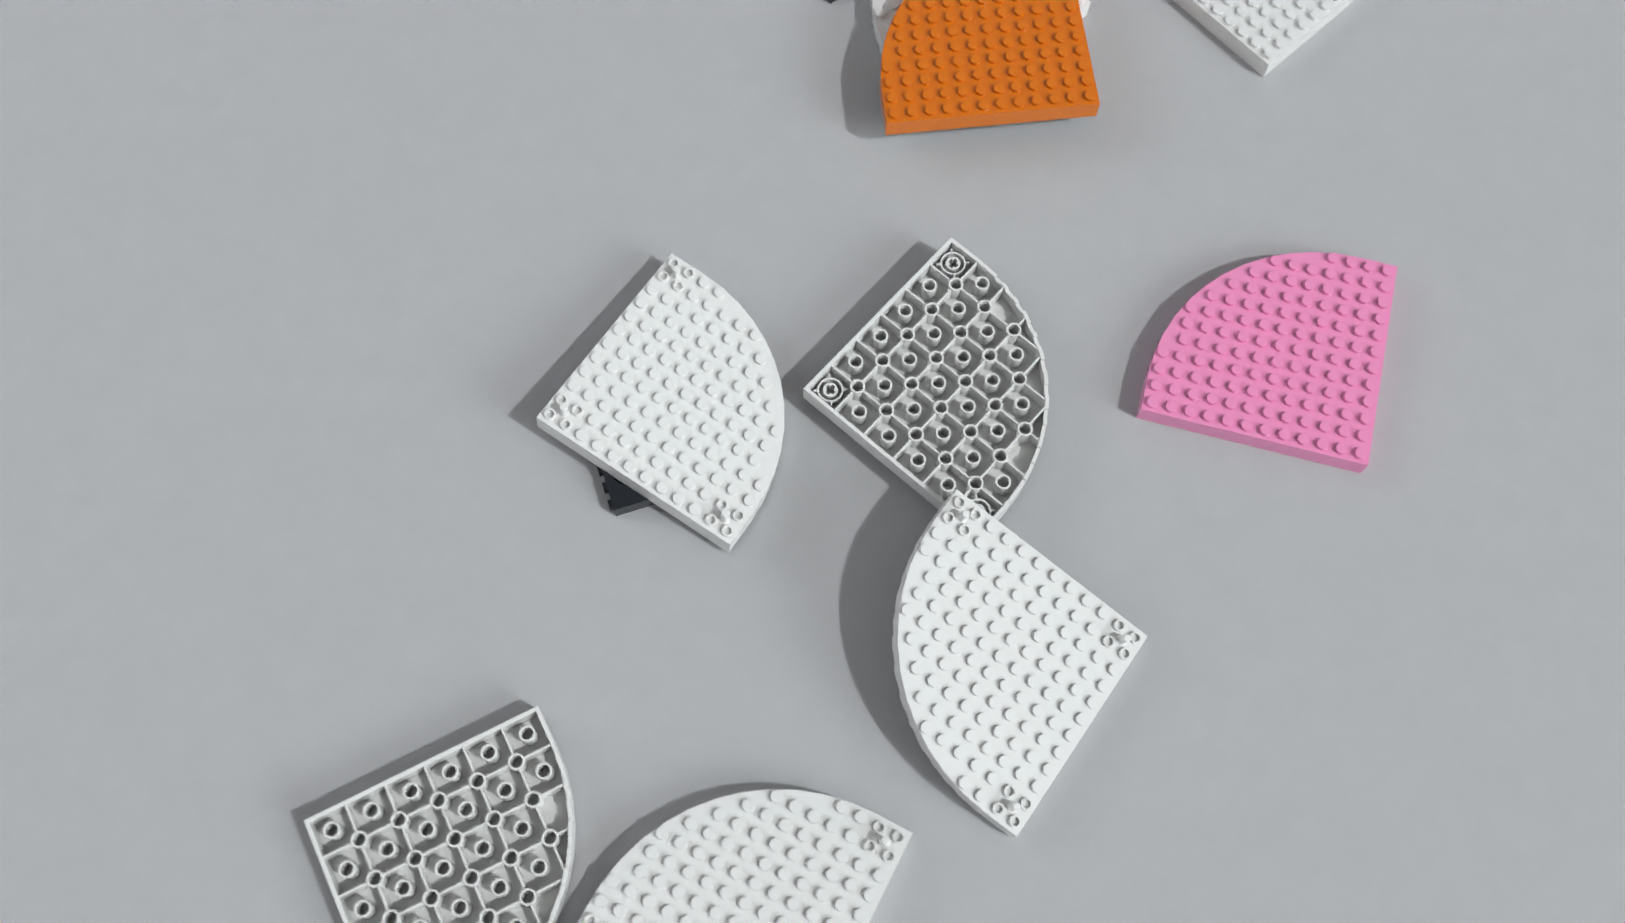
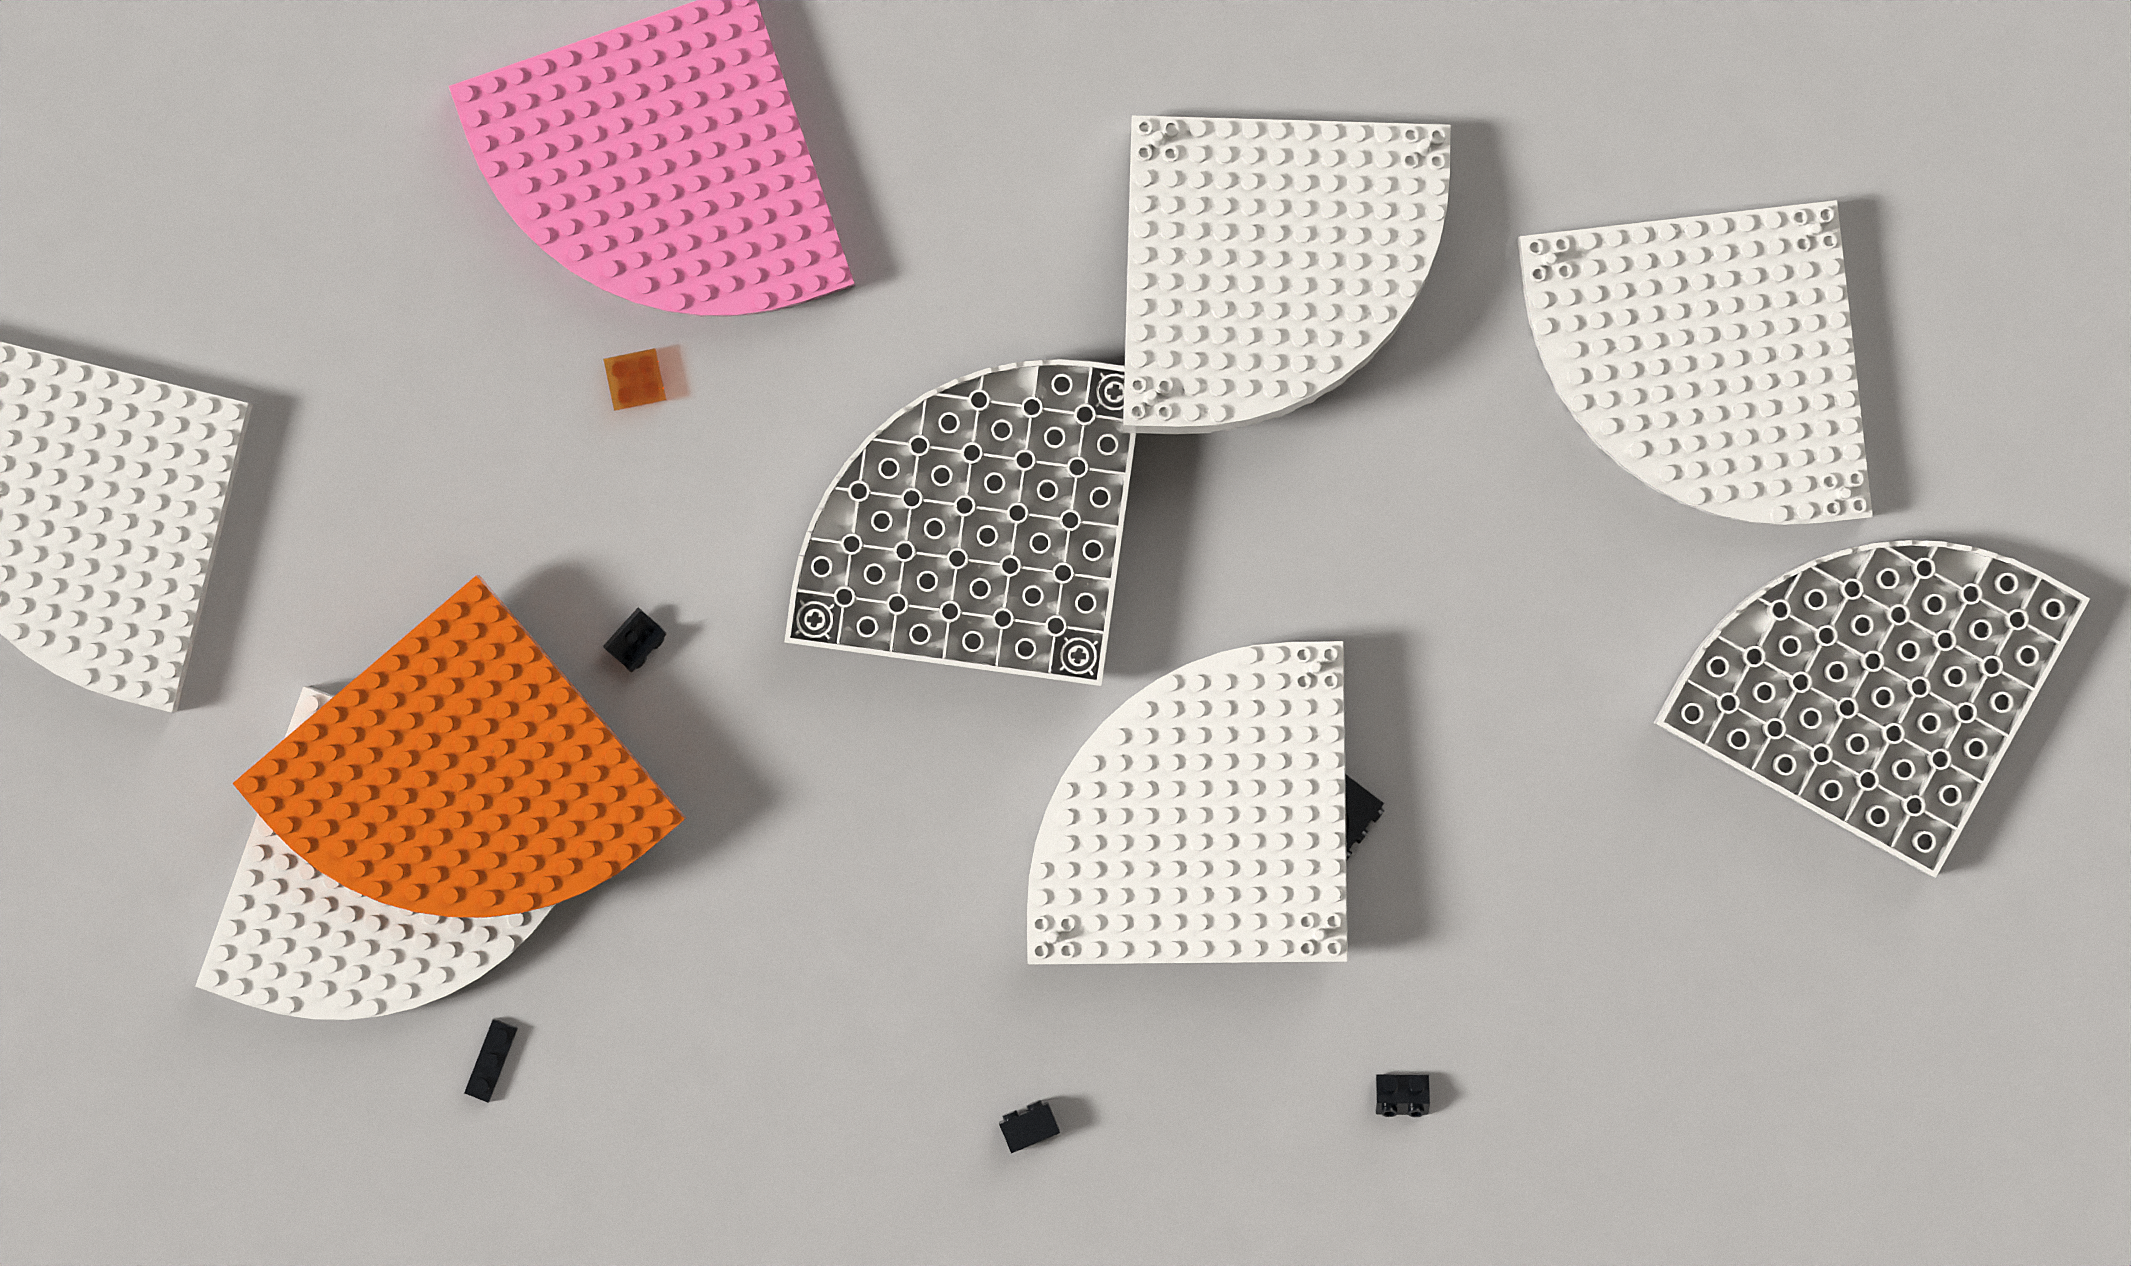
camera: 120 degrees left, 20 degrees up
none -> clear orange plate [603,348,667,411]
none -> black bracket [603,607,667,673]
none -> black brick [999,1100,1060,1154]
none -> black bracket [1376,1074,1430,1117]

